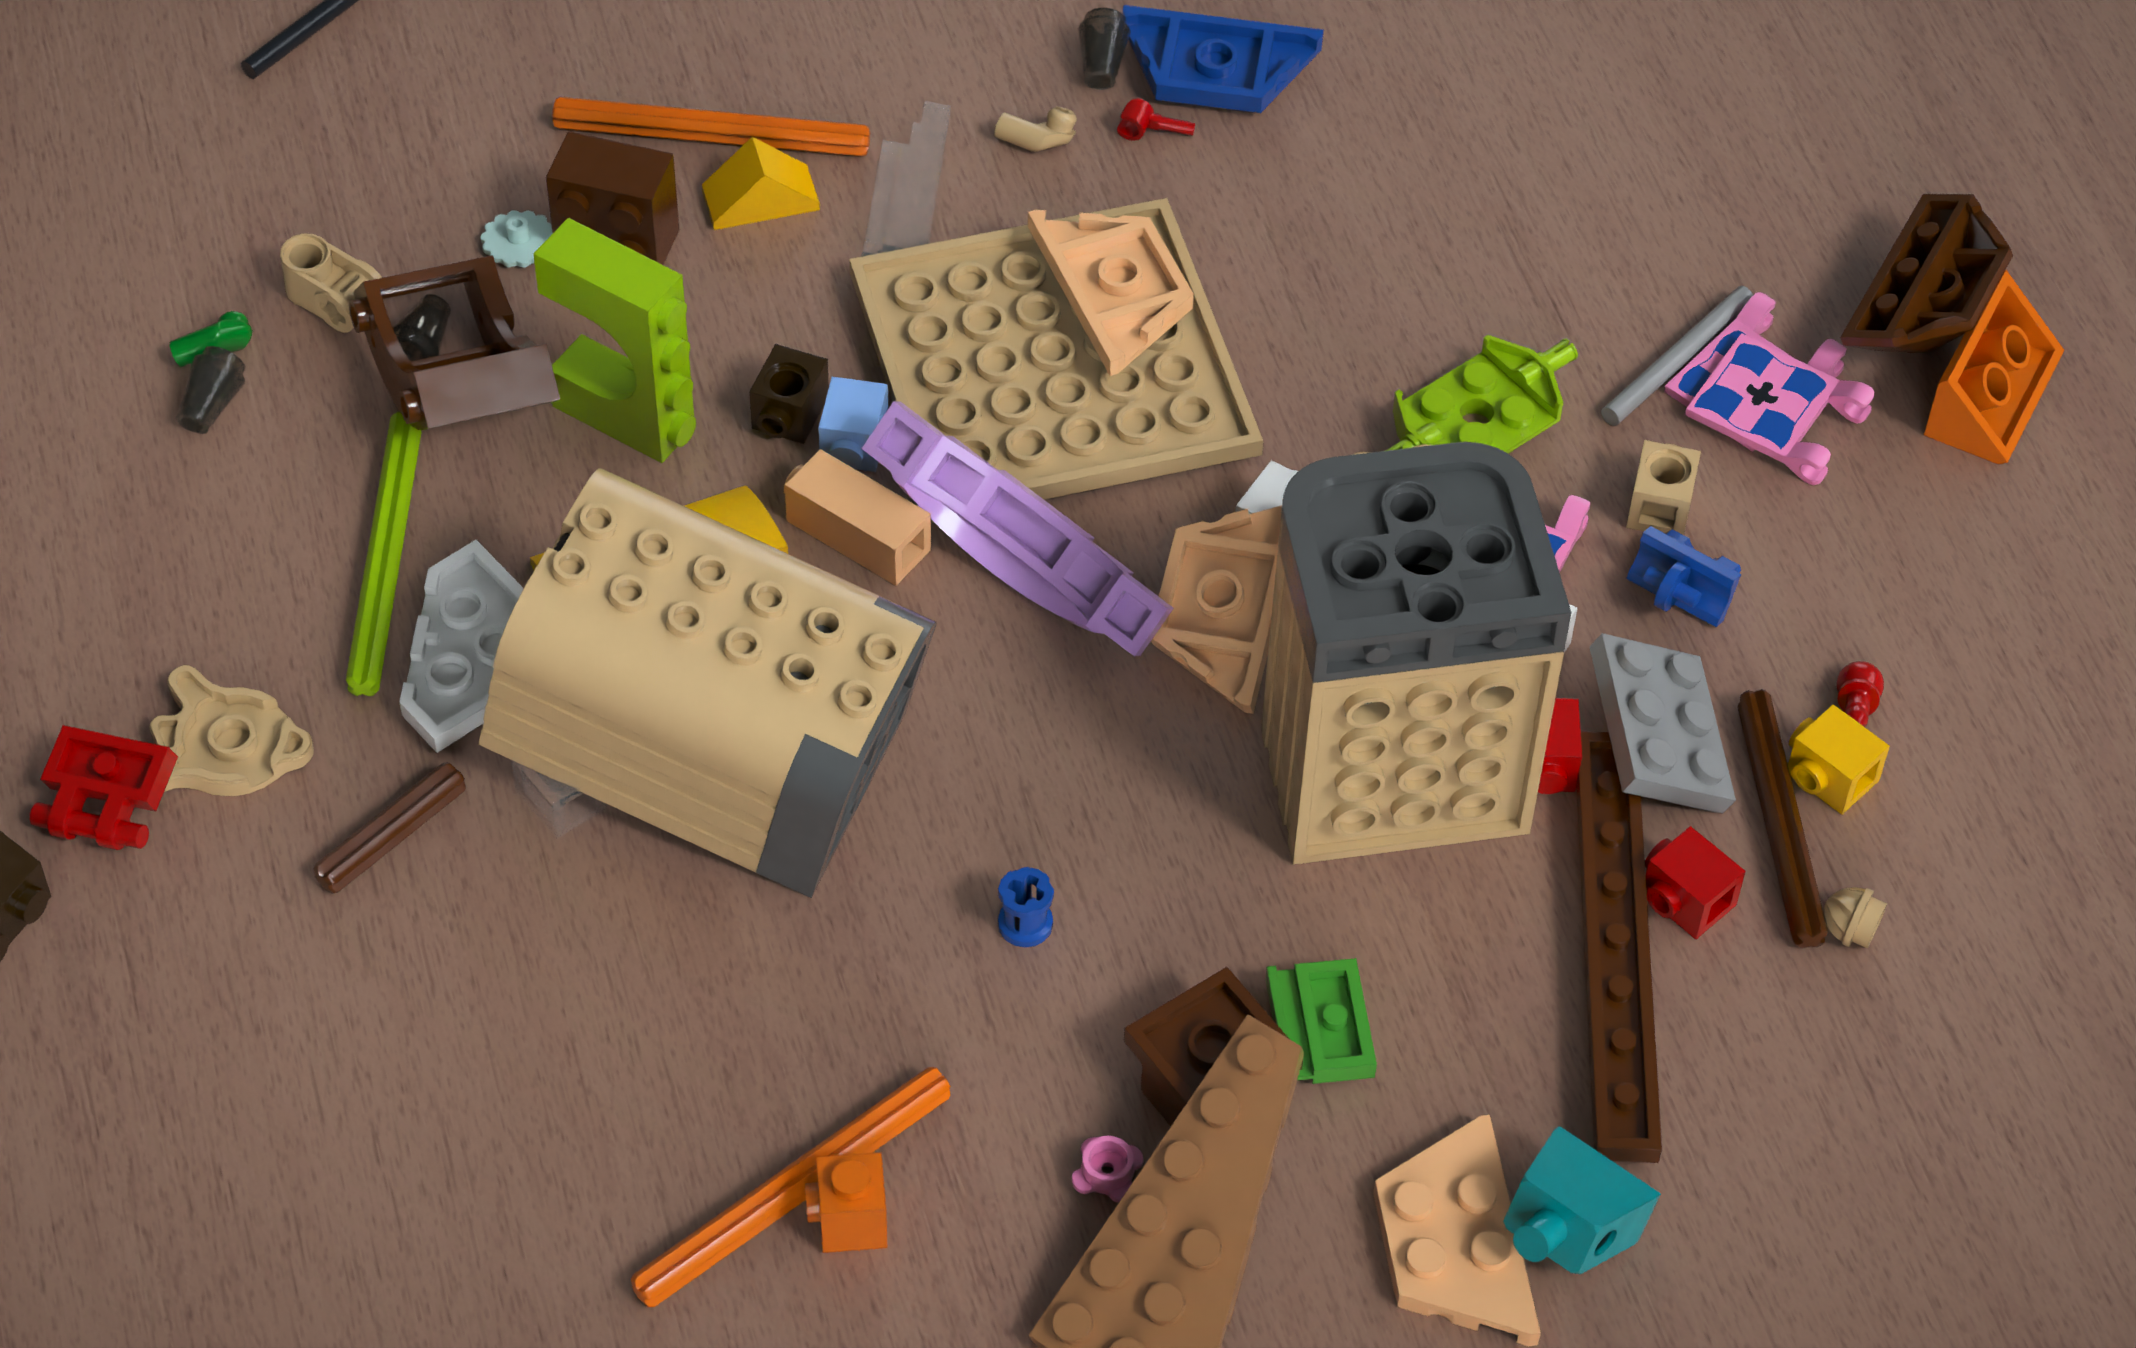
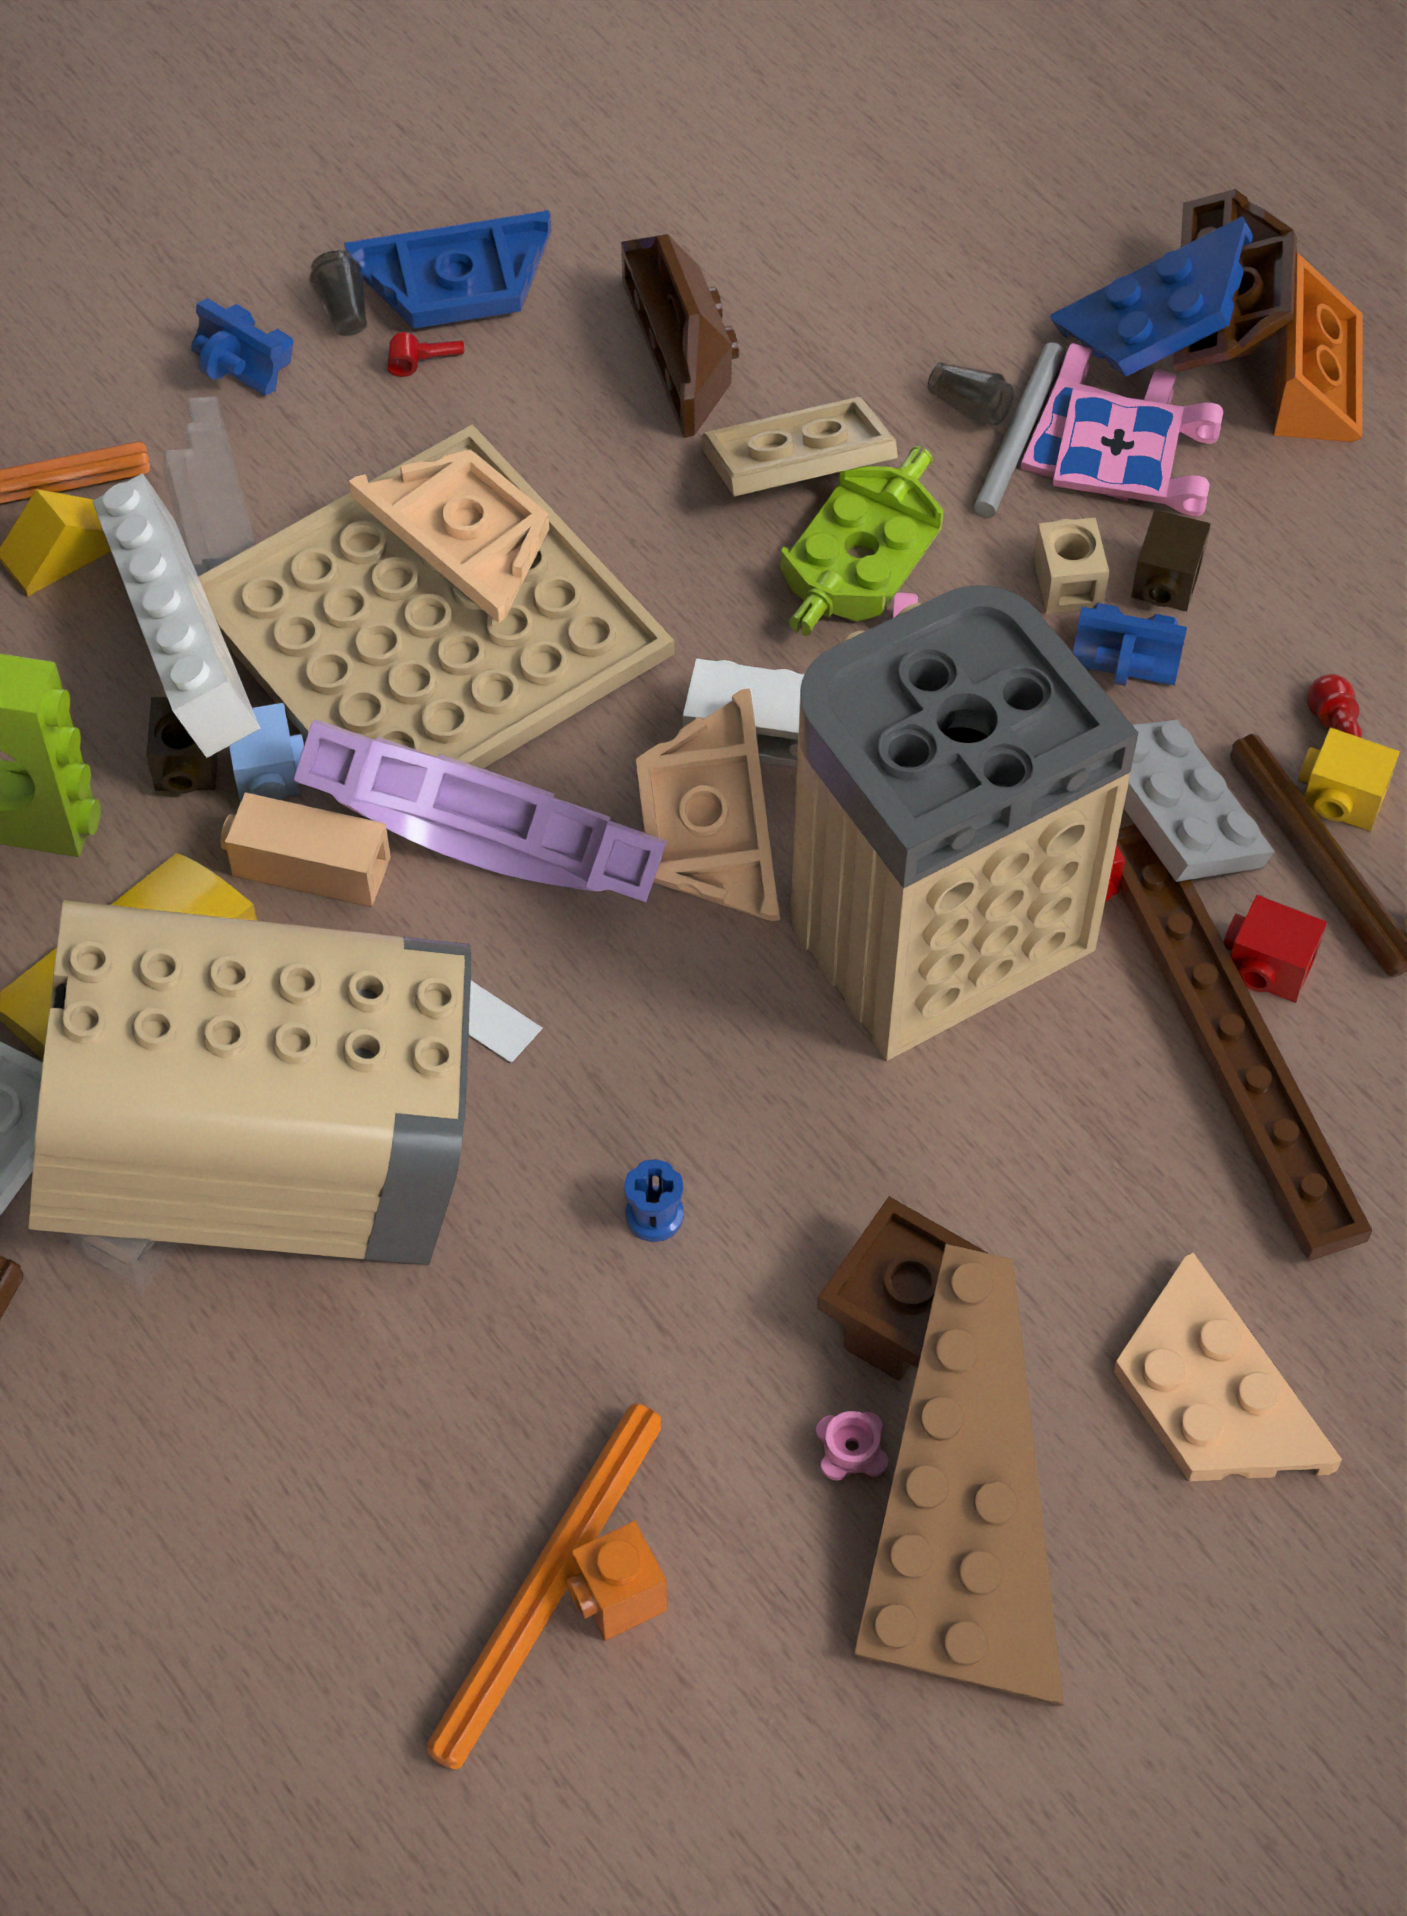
camera: 20 degrees left, 5 degrees up
tan arm [995,107,1077,152] -> none
bright green plate [1265,958,1377,1084] -> none
teal torso [1503,1126,1661,1274] -> none
none -> white brick [92,473,260,758]
none -> blue hips [191,298,294,396]
none -> white sticker [469,981,543,1063]
none -> reddish brown wedge [621,234,739,438]
none -> tan tile [701,397,898,496]
none -> clear smoke cone [927,362,1014,427]
none -> blue wing [1050,216,1253,377]
none -> dark brown brick [1131,509,1211,612]

